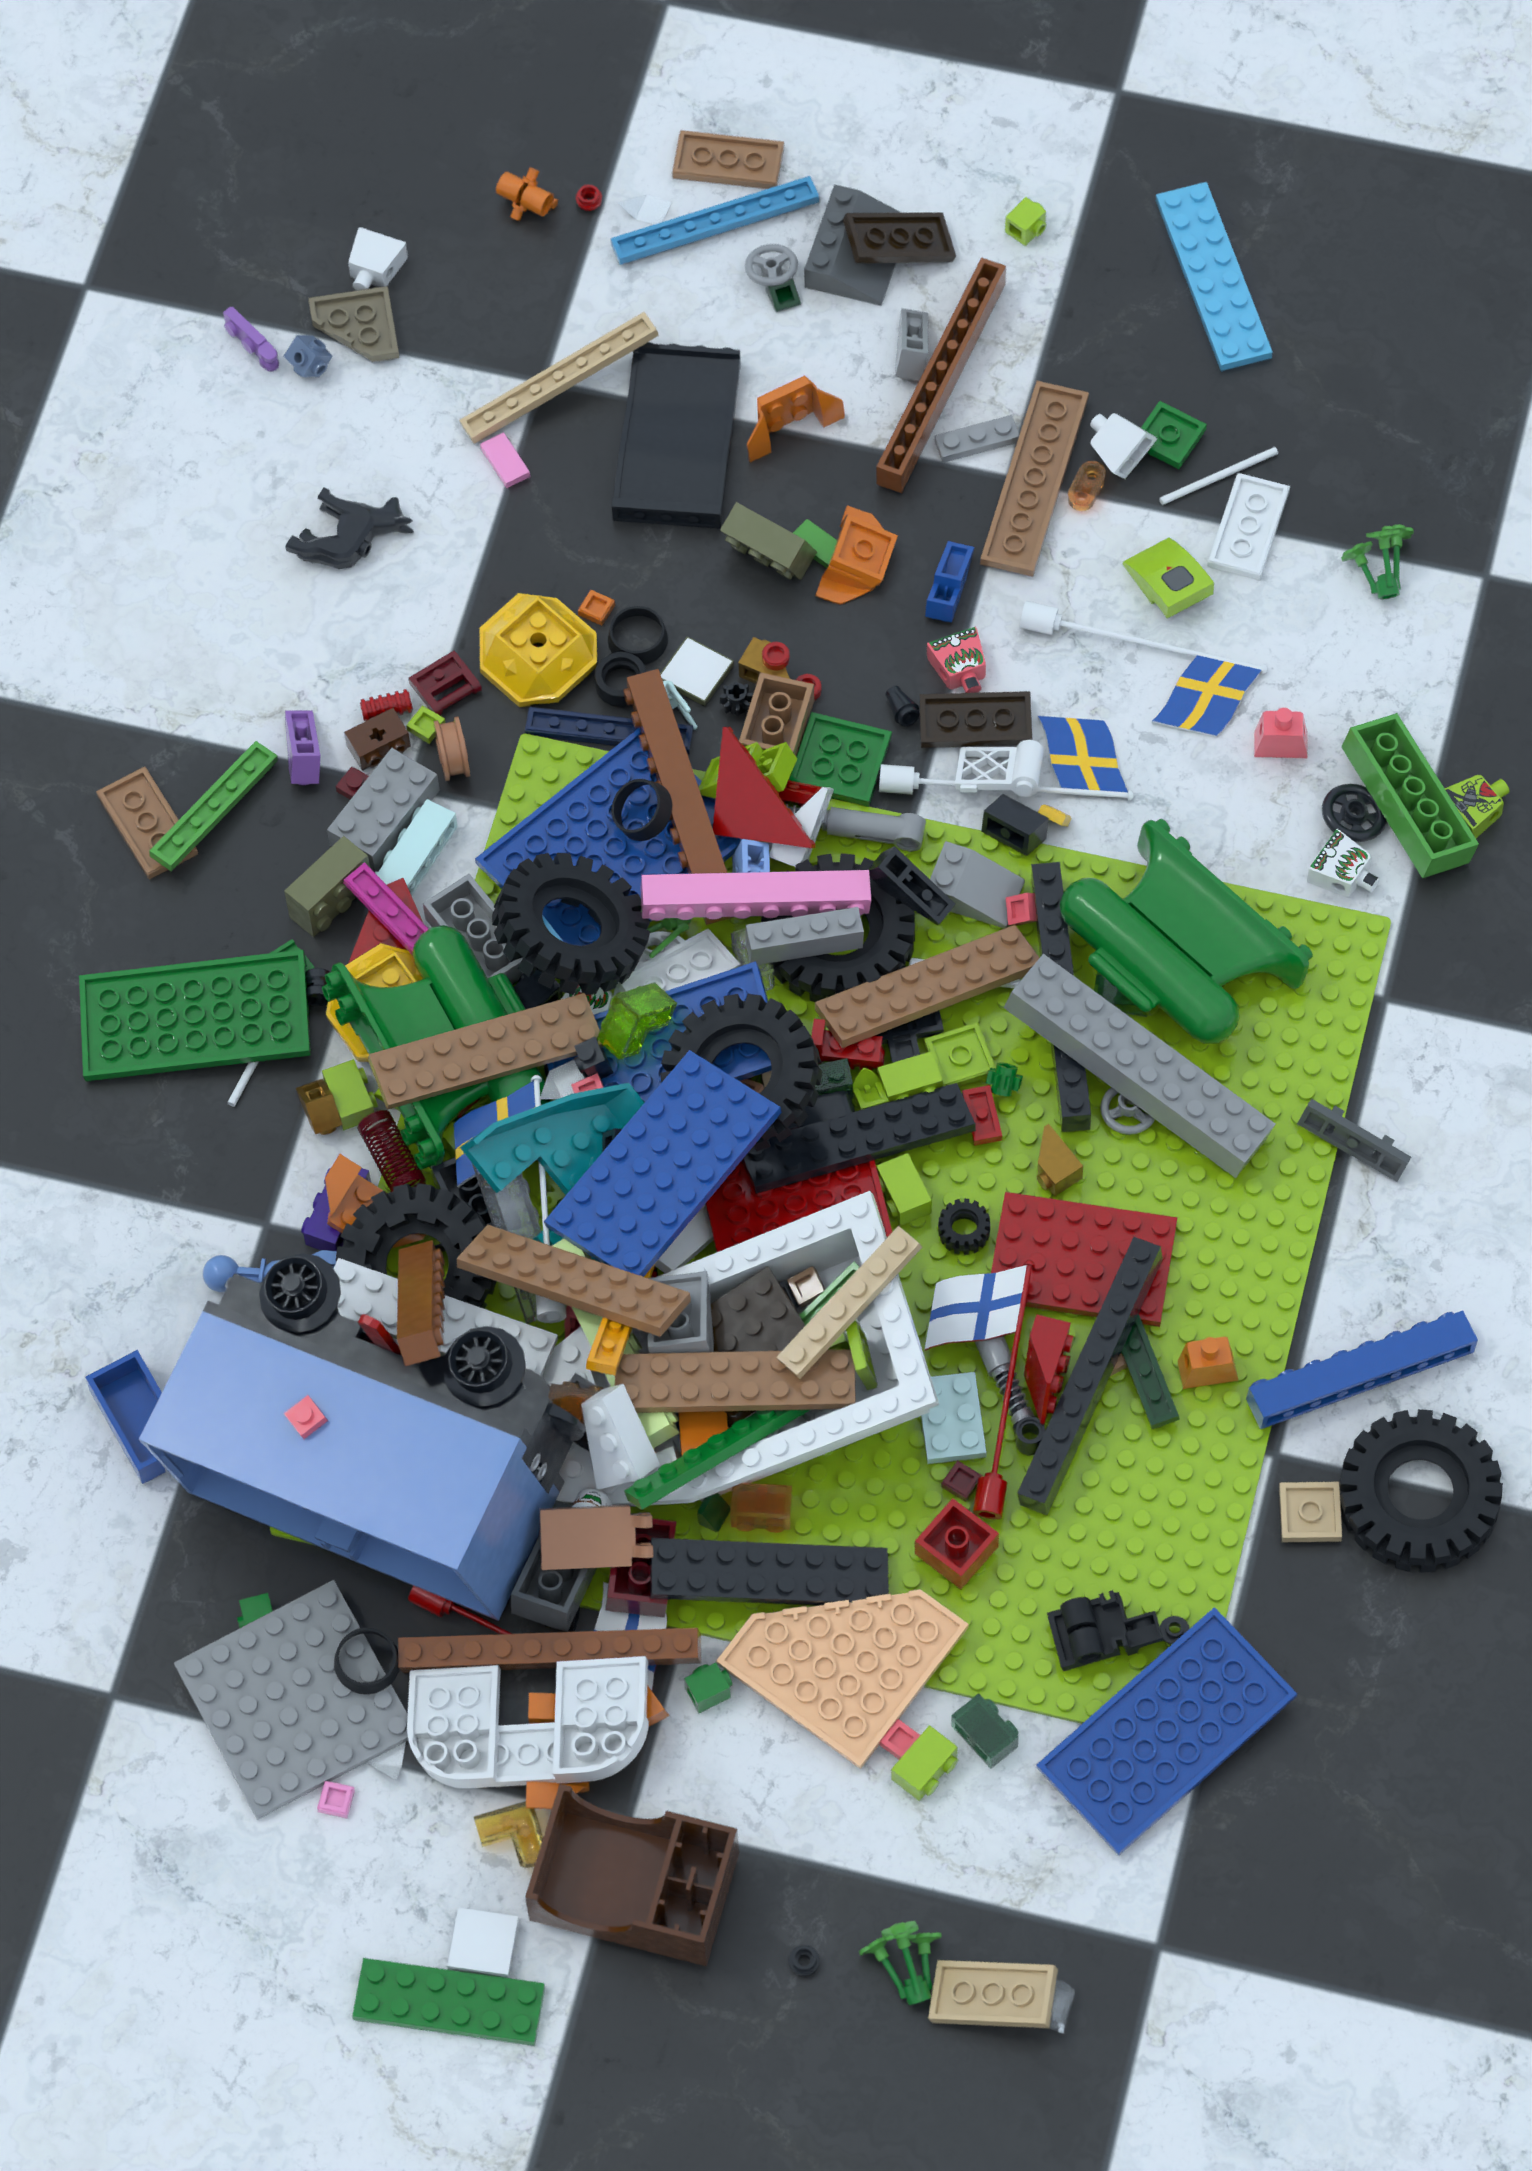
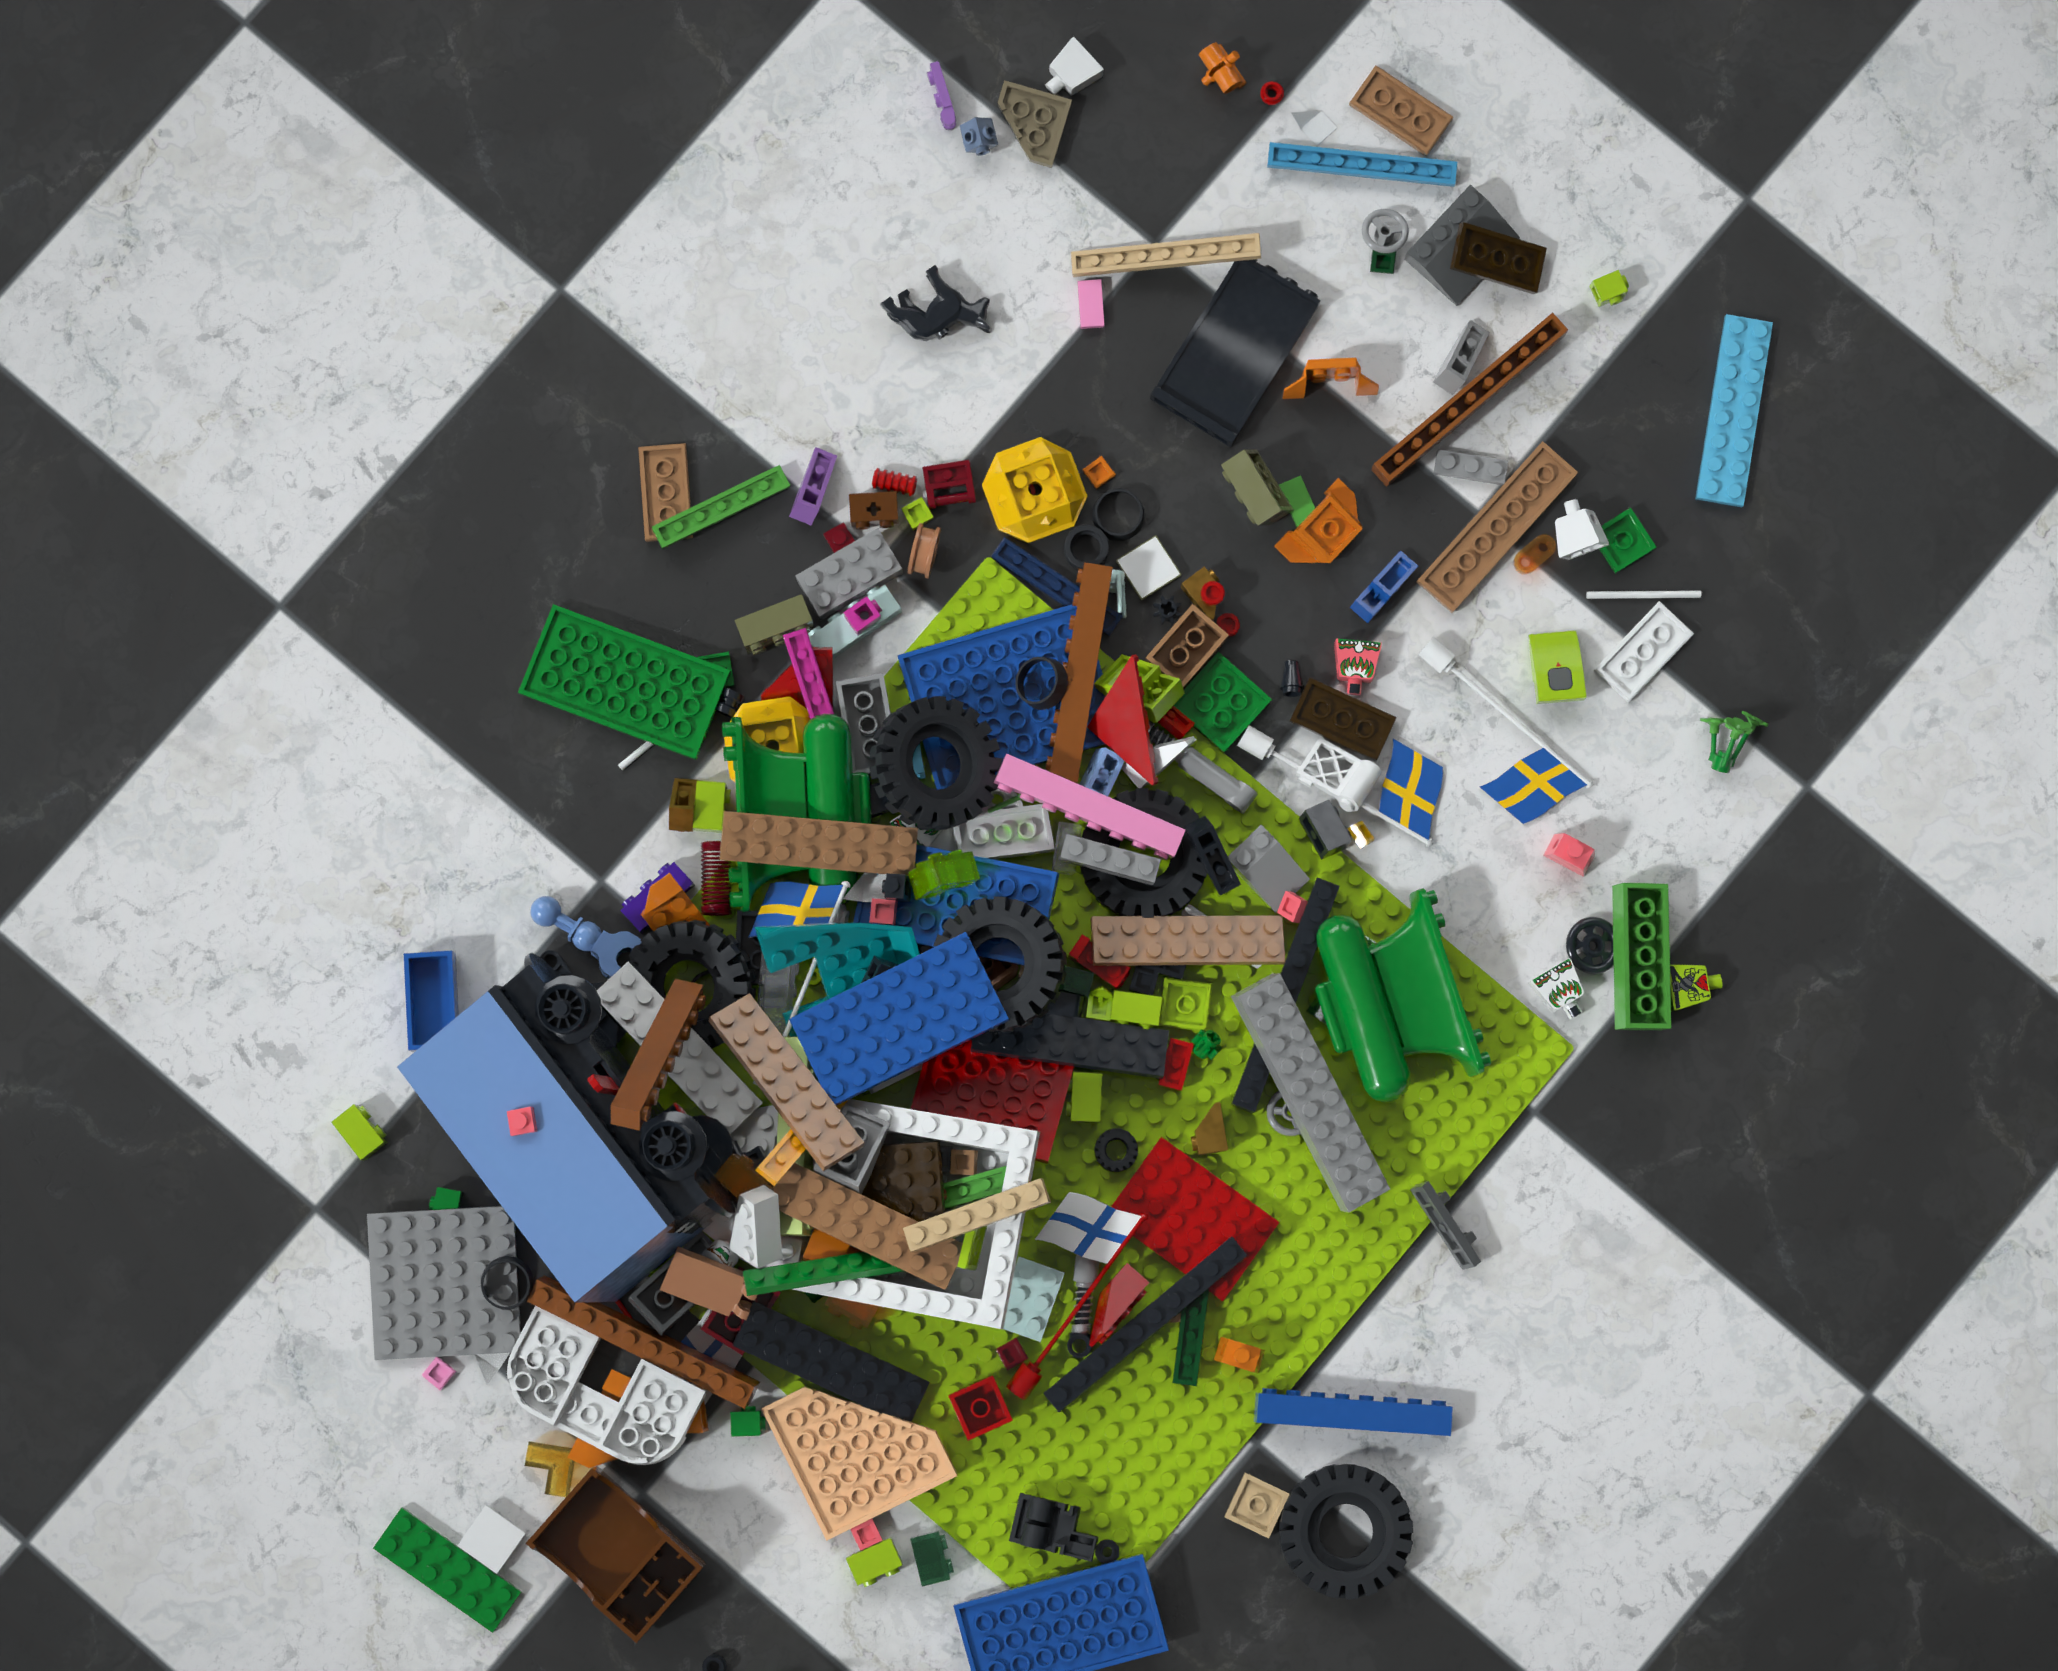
camera: 20 degrees right, 20 degrees up
none -> lime brick [331,1104,387,1161]
none -> dark pink brick [843,596,882,635]

